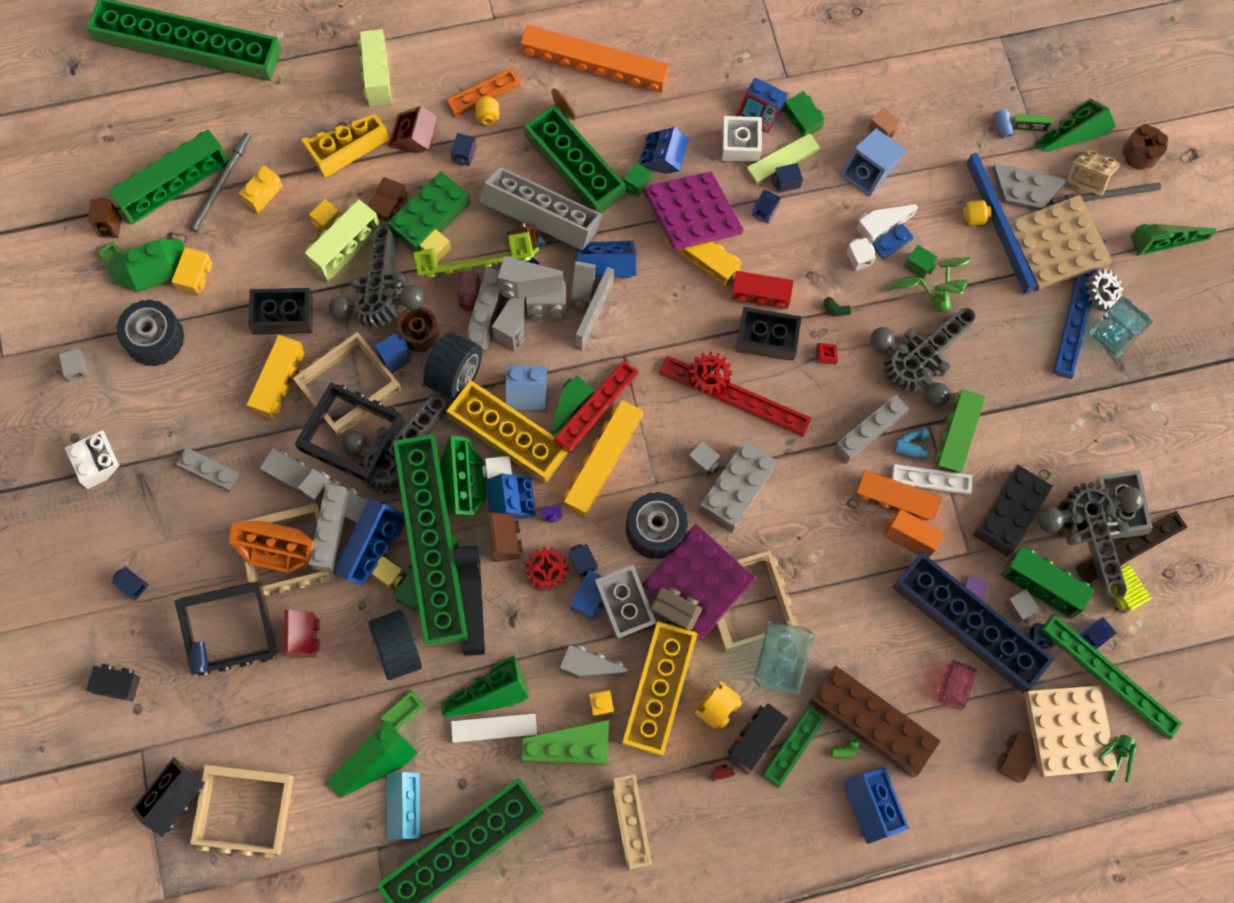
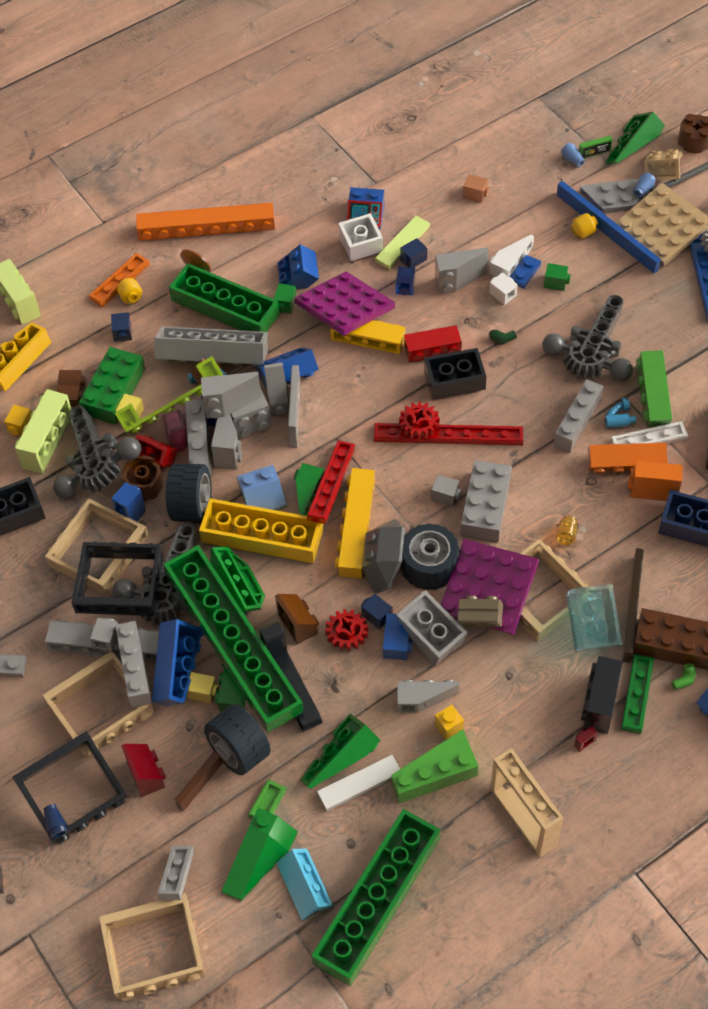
camera: 15 degrees left, 15 degrees down
black brick [131,757,205,837] -> none
orange wedge [229,521,313,573] -> none
yellow brick [247,335,305,419] -> none
dark red slope [389,106,438,153] -> none
white brick [482,456,512,479] -> none
blue slope [485,473,536,520] -> none
dark purple plate [541,506,562,523] -> none
yellow brick [622,621,697,758] -> none
yellow brick [694,680,743,730] -> none
green brick [783,91,825,137] -> none
red tile [816,343,838,365] -> none
medium blue slope [840,129,906,196] -> none
bright green plant [887,257,972,312] -> none
none -> red brick [135,435,177,467]
none -> light grey plate [158,846,194,900]
none -> reddish brown tile [175,751,222,811]
none -> dark grey wedge [362,519,405,594]
none -> light grey slope [435,247,488,294]
none -> clear yellow brick [556,516,579,545]
none -> dark brown tile [623,548,644,663]
none -> medium blue cone [633,172,656,197]

